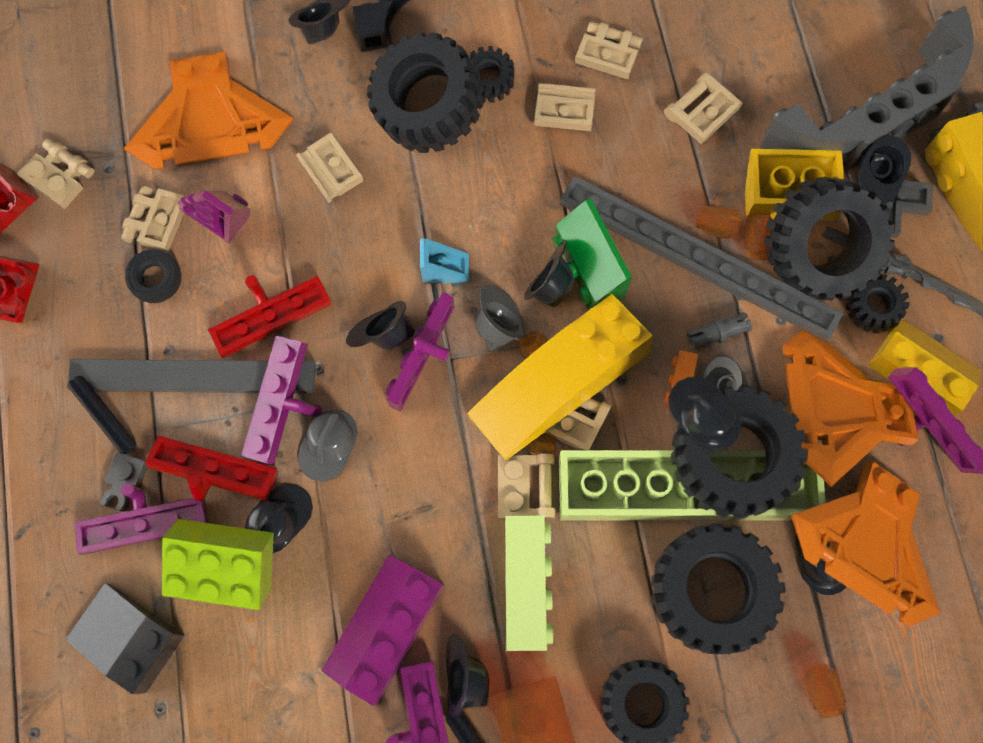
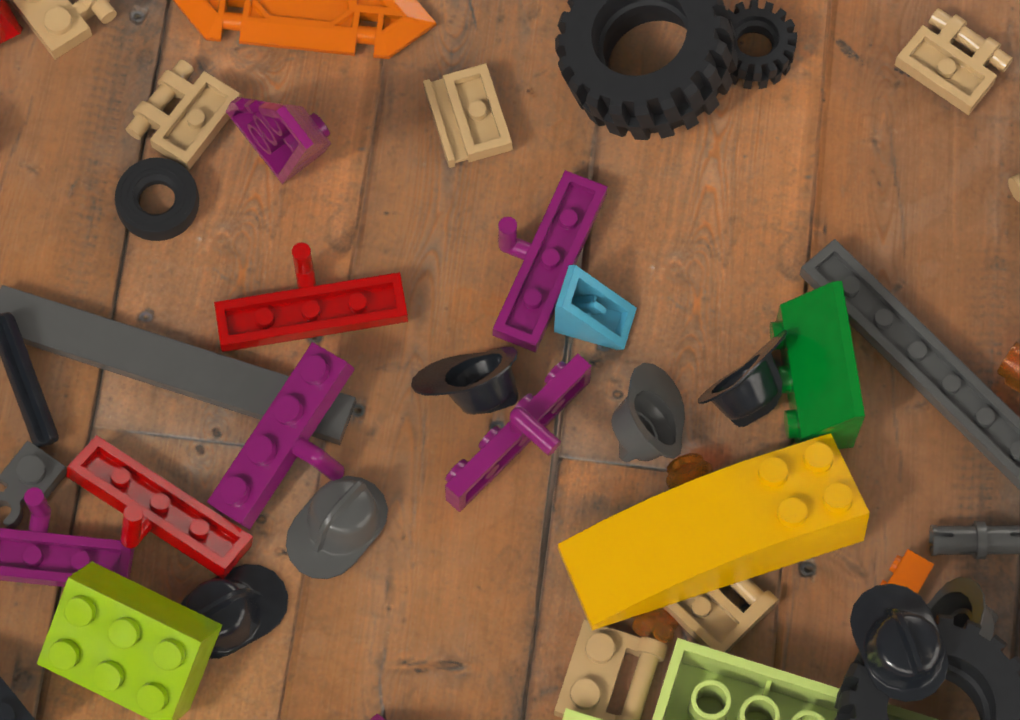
camera: 15 degrees right, 5 degrees down
tan plate [534,83,596,131] -> none
none -> magenta plate [493,170,608,353]

